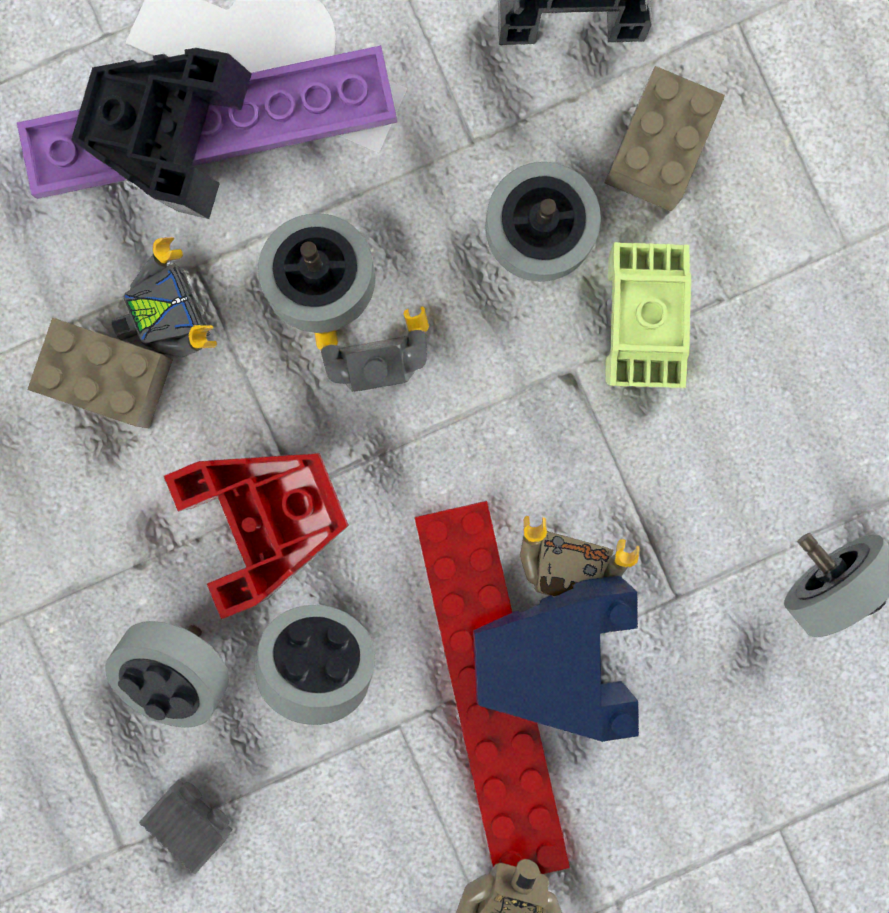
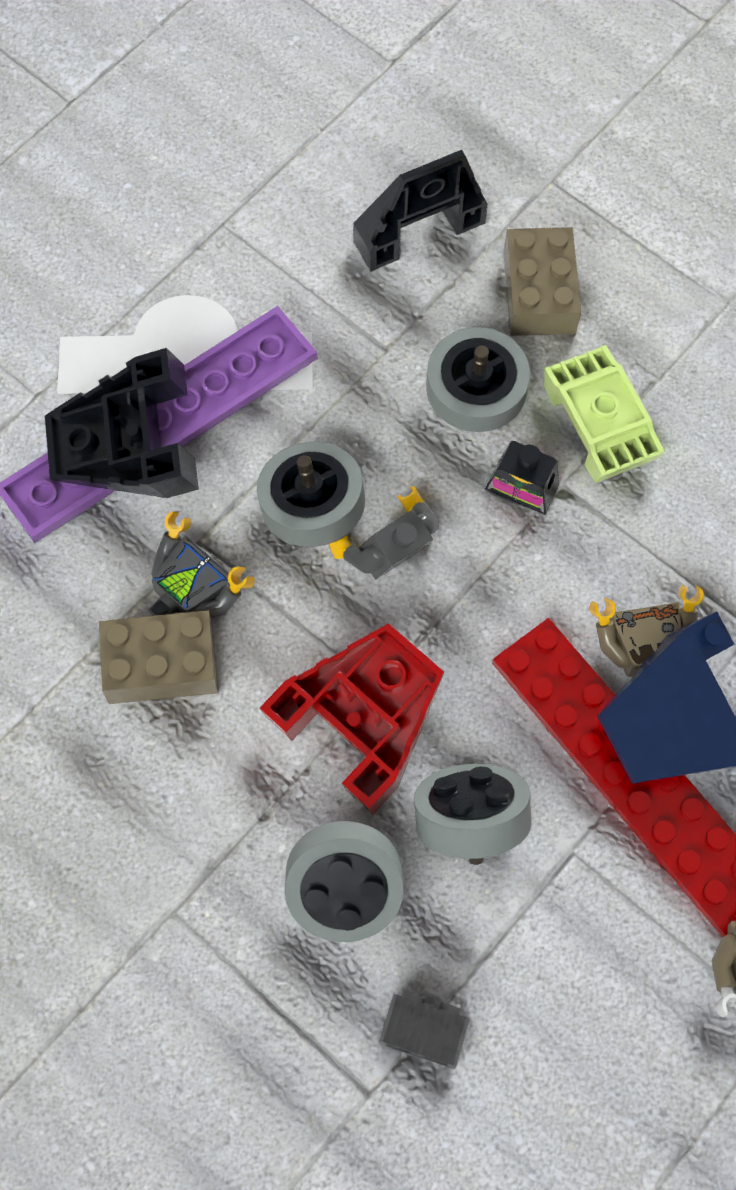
camera: 20 degrees left, 20 degrees down
none -> black torso [485,441,559,515]

